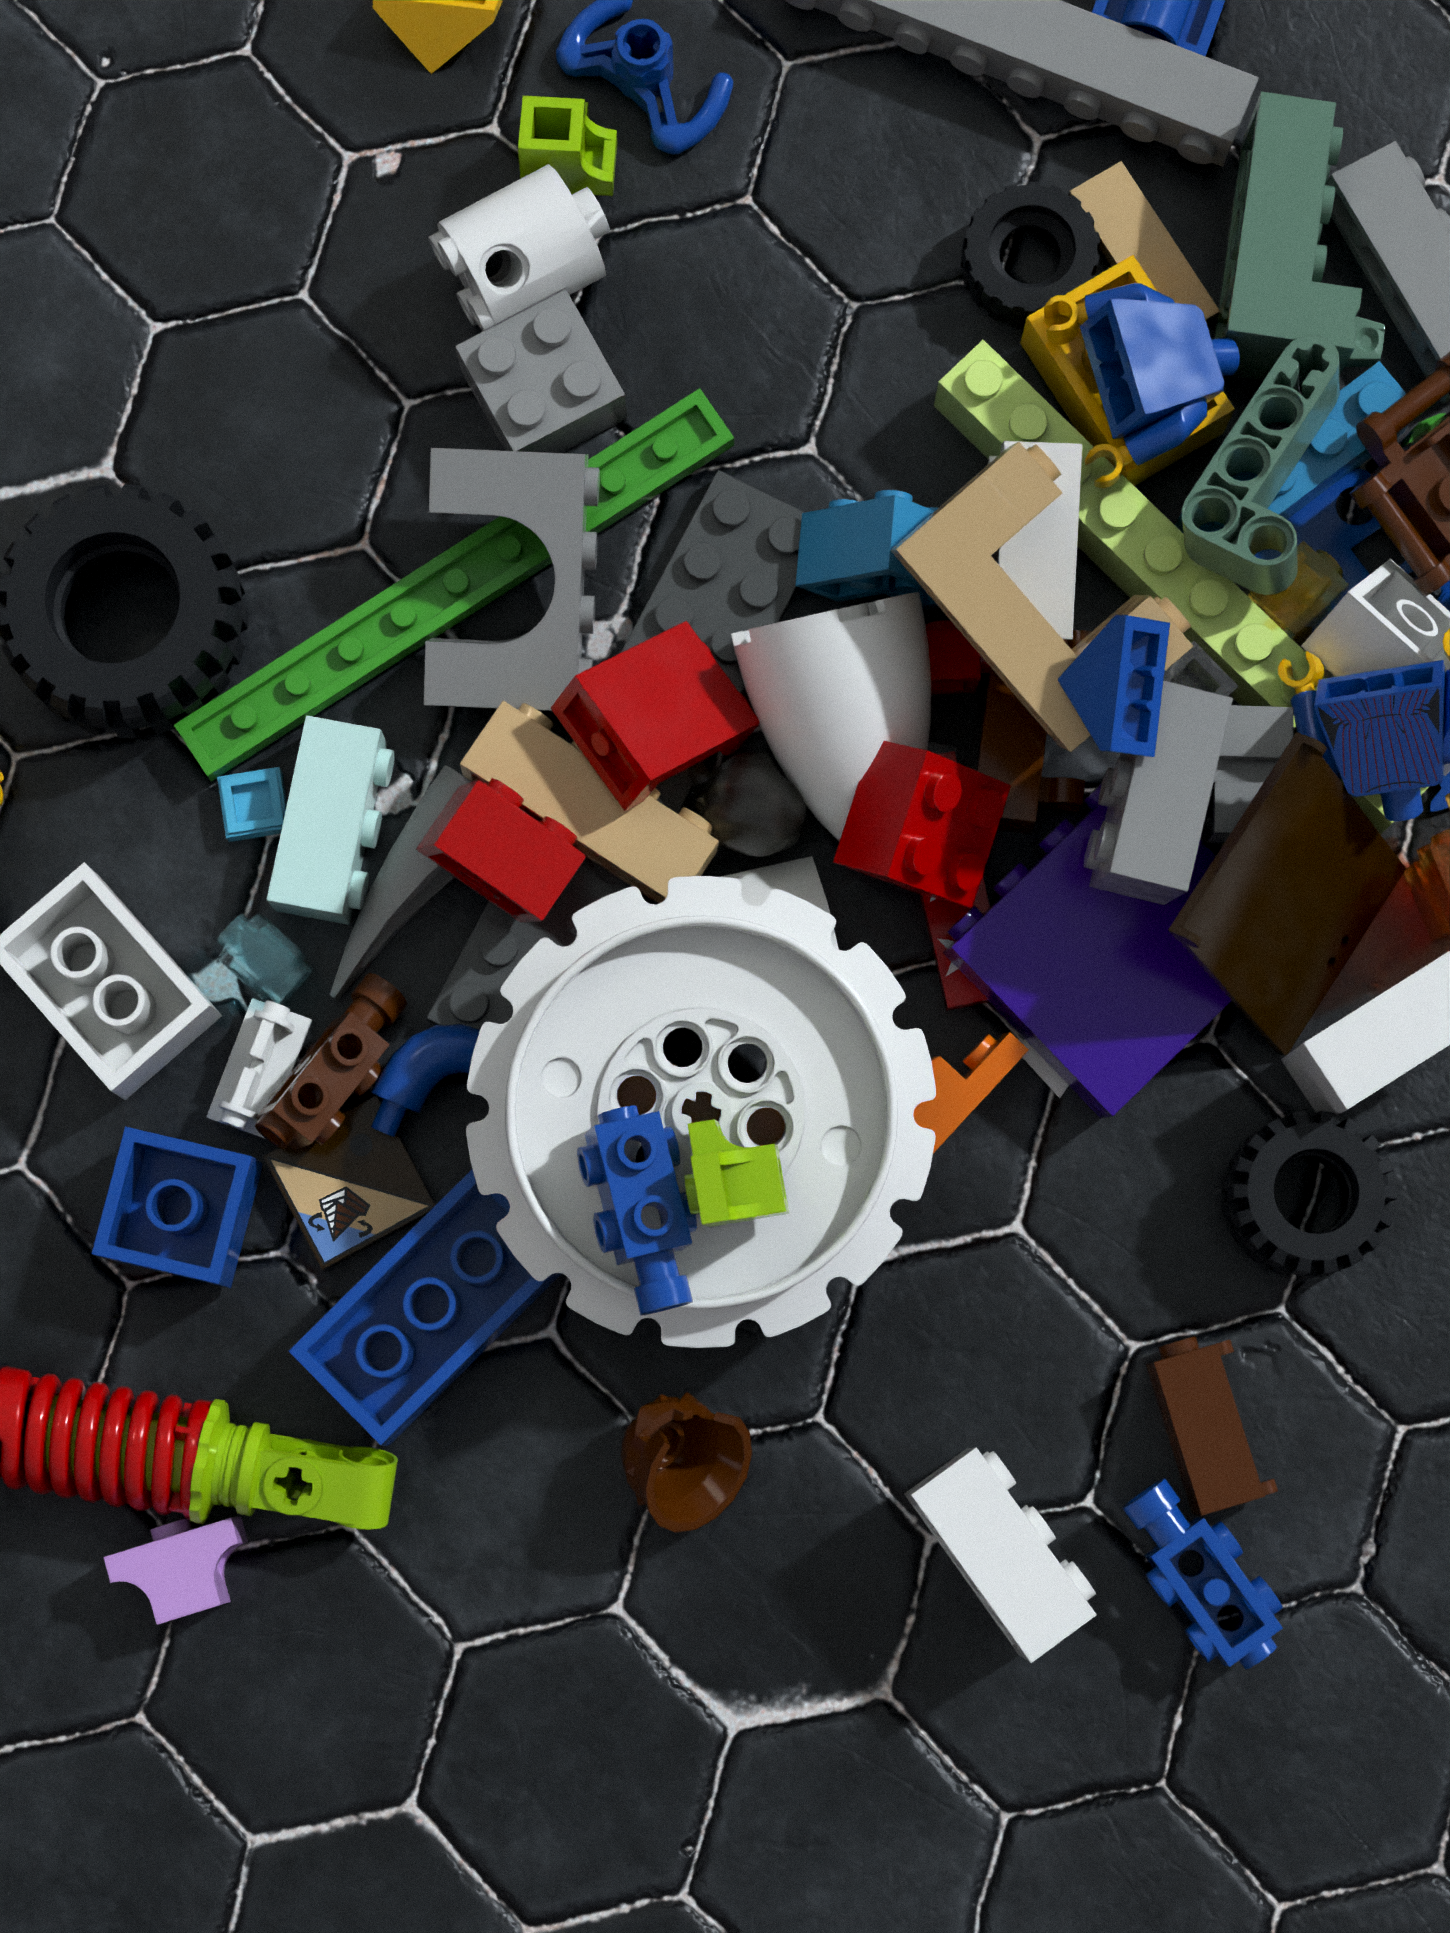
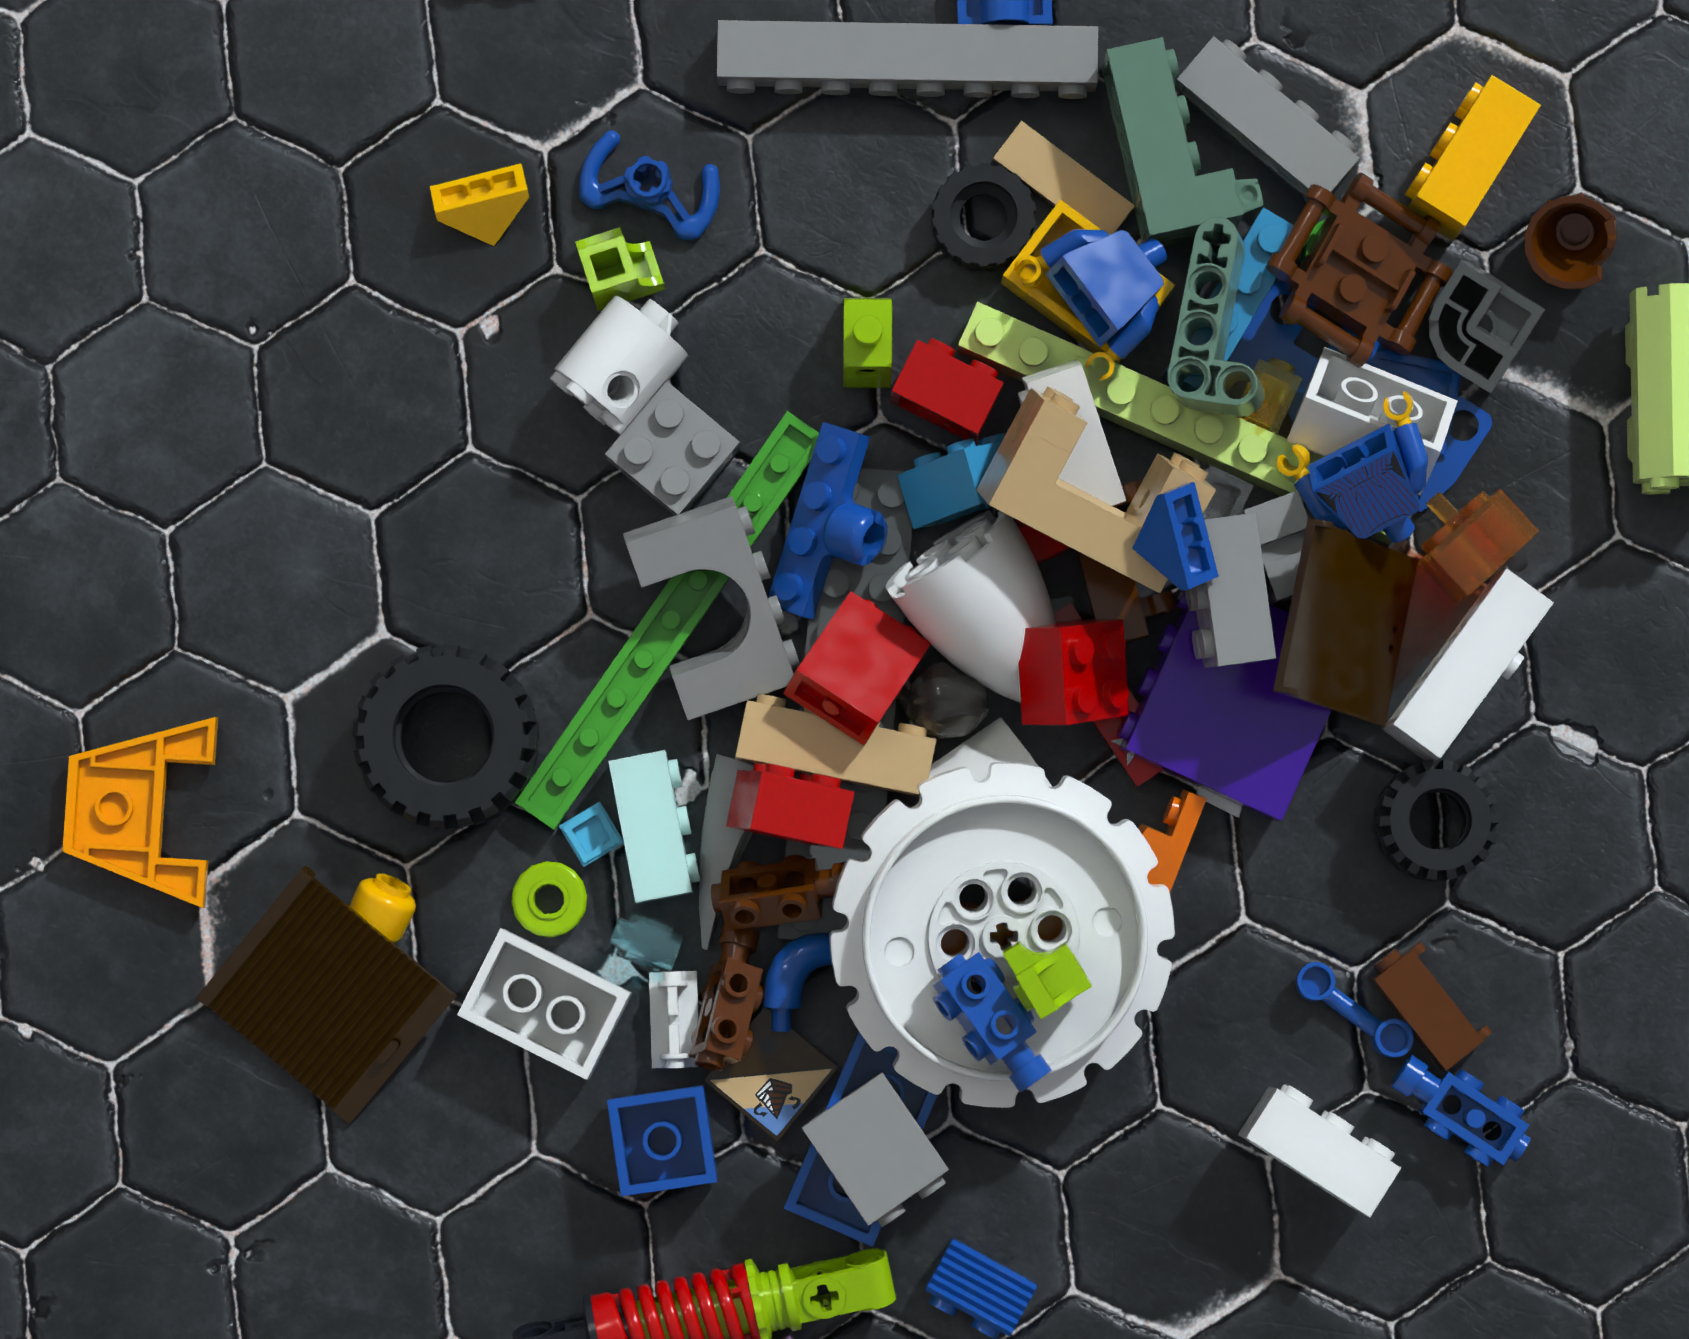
camera: 25 degrees left, 5 degrees up
reddish brown helmet [621,1392,752,1533] -> none
none -> lime piece [511,861,587,937]
none -> reddish brown brick [711,855,845,931]
none -> blue plate [768,422,888,619]
none -> light grey brick [802,1072,949,1227]
none -> lime torso [843,298,892,388]
none -> red brick [890,338,1004,444]
none -> blue brick [924,1237,1037,1339]
none -> blue bar [1295,962,1414,1058]

